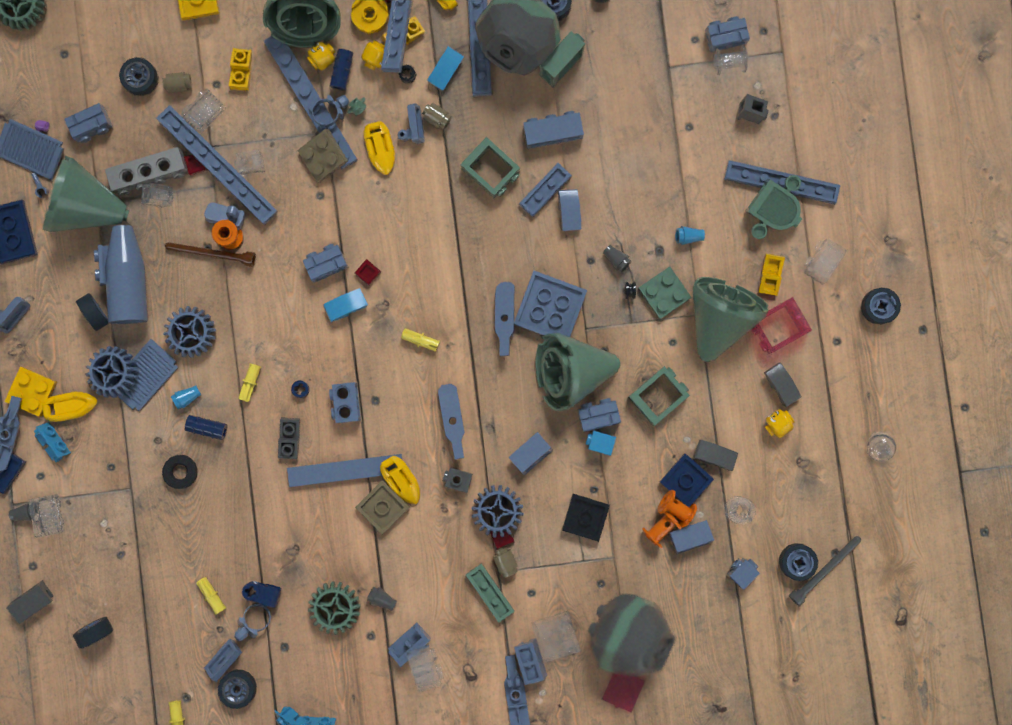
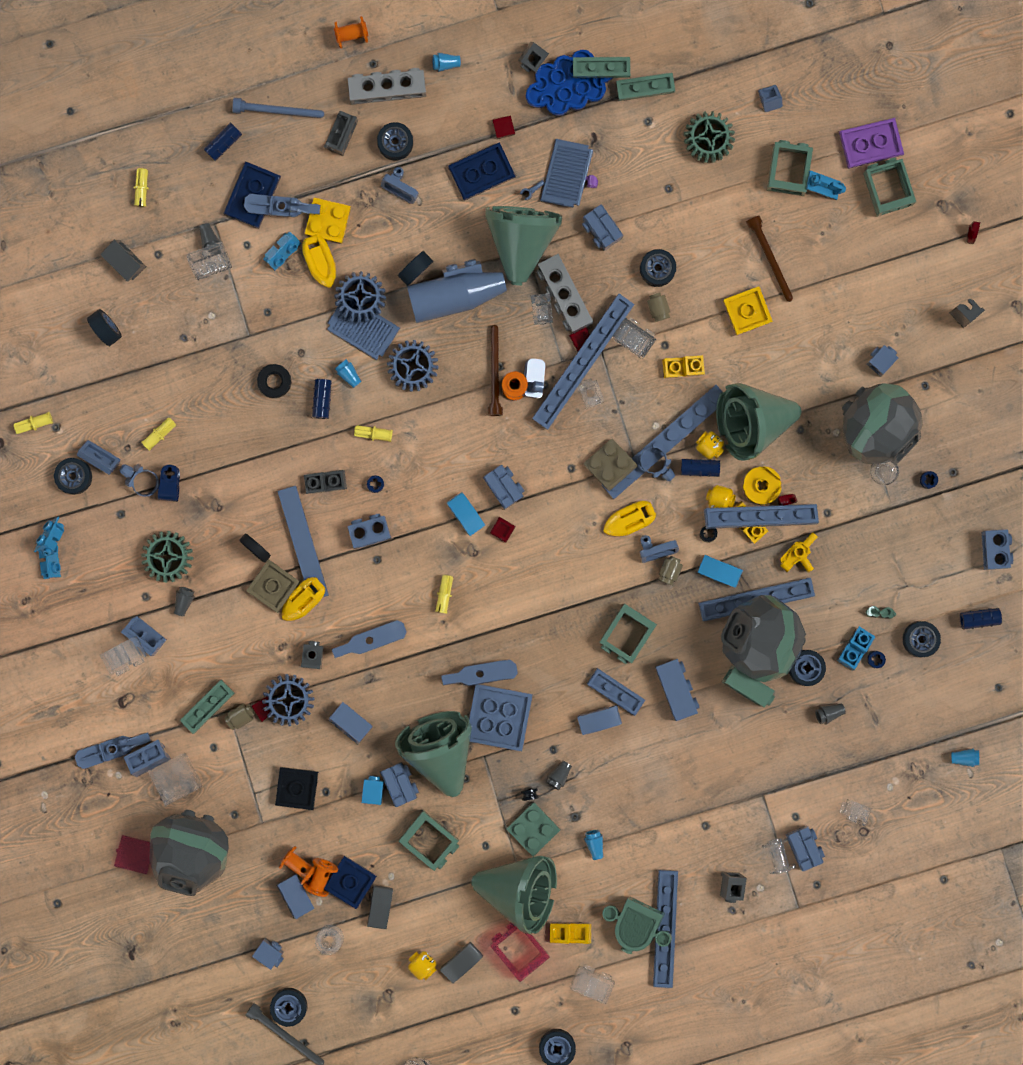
camera: 75 degrees right, 0 degrees up
sand green plate [347,97,367,116] -> none
none -> black tyre [239,533,271,563]

